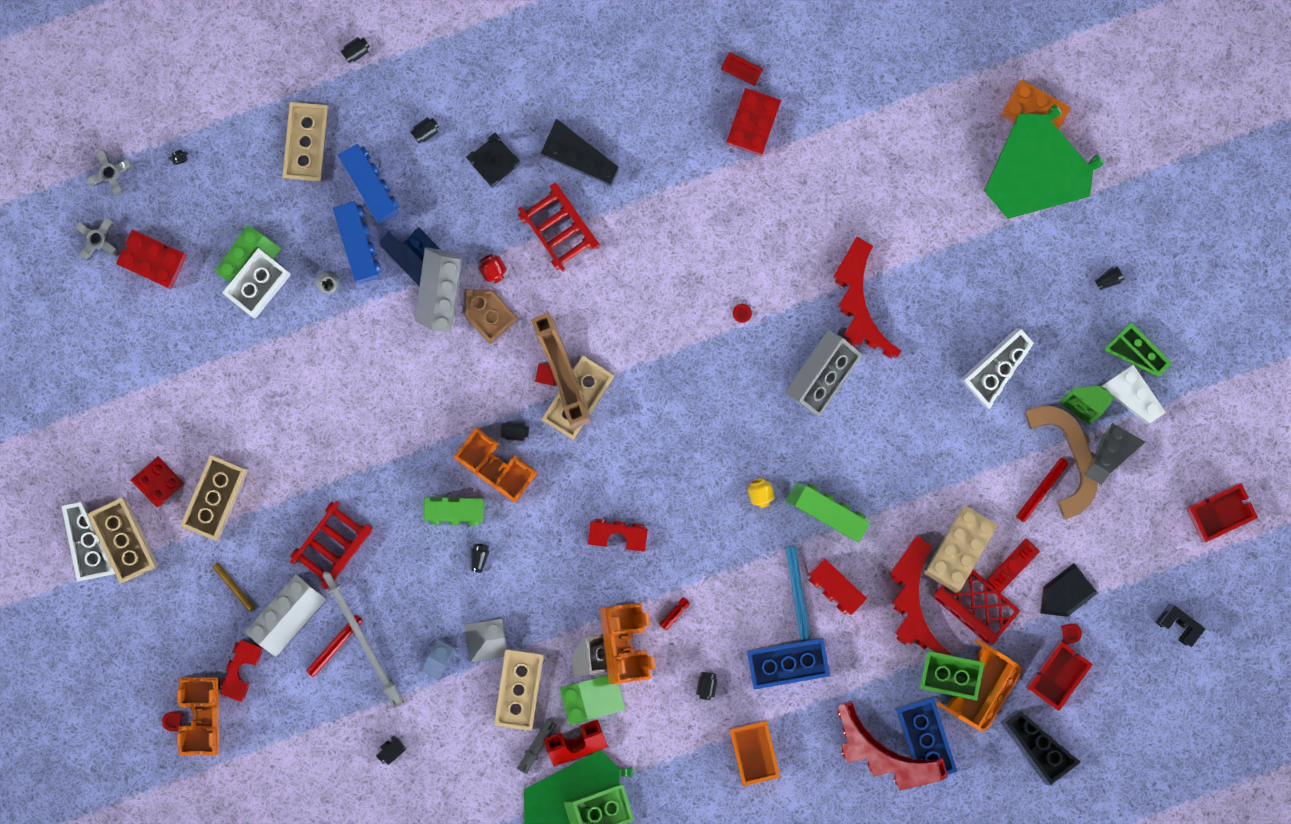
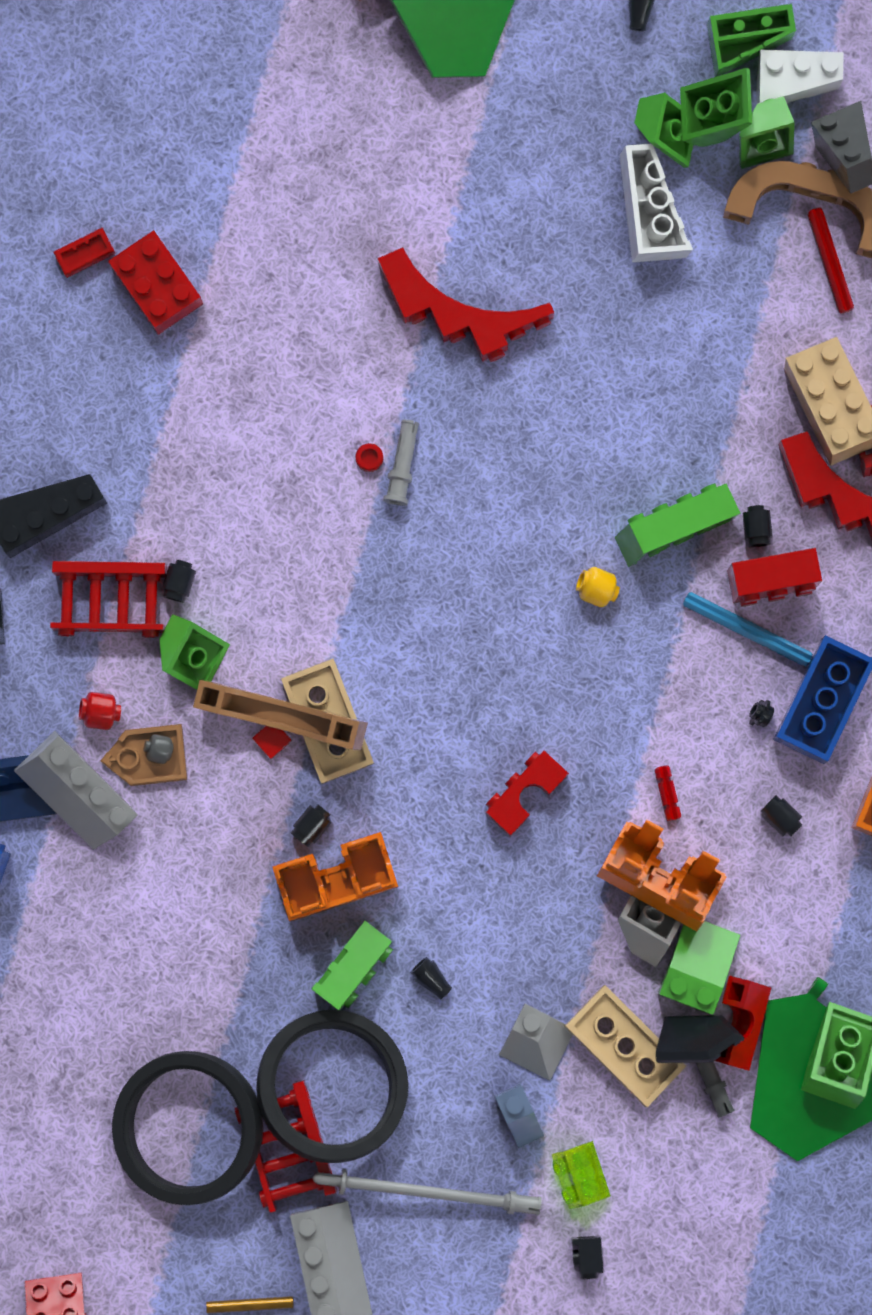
camera: 50 degrees left, 5 degrees down
tan brick [180,455,248,541] -> none
red axle [306,615,363,677] -> none
light grey slope [784,330,863,418] -> none
none -> black tyre [112,1051,263,1205]
none -> dark grey piece [143,734,173,764]
none -> bright green slope [160,614,230,690]
none -> black brick [162,560,196,603]
none -> black tyre [256,1010,408,1163]
none -> light grey pin [383,420,419,506]
none -> clear neon green bracket [552,1141,611,1209]
none -> bright green slope [634,93,693,168]
none -> black tile [655,1015,745,1063]
none -> bright green slope [680,68,752,147]
none -> black brick [742,505,773,547]
none -> black plate [749,700,774,727]

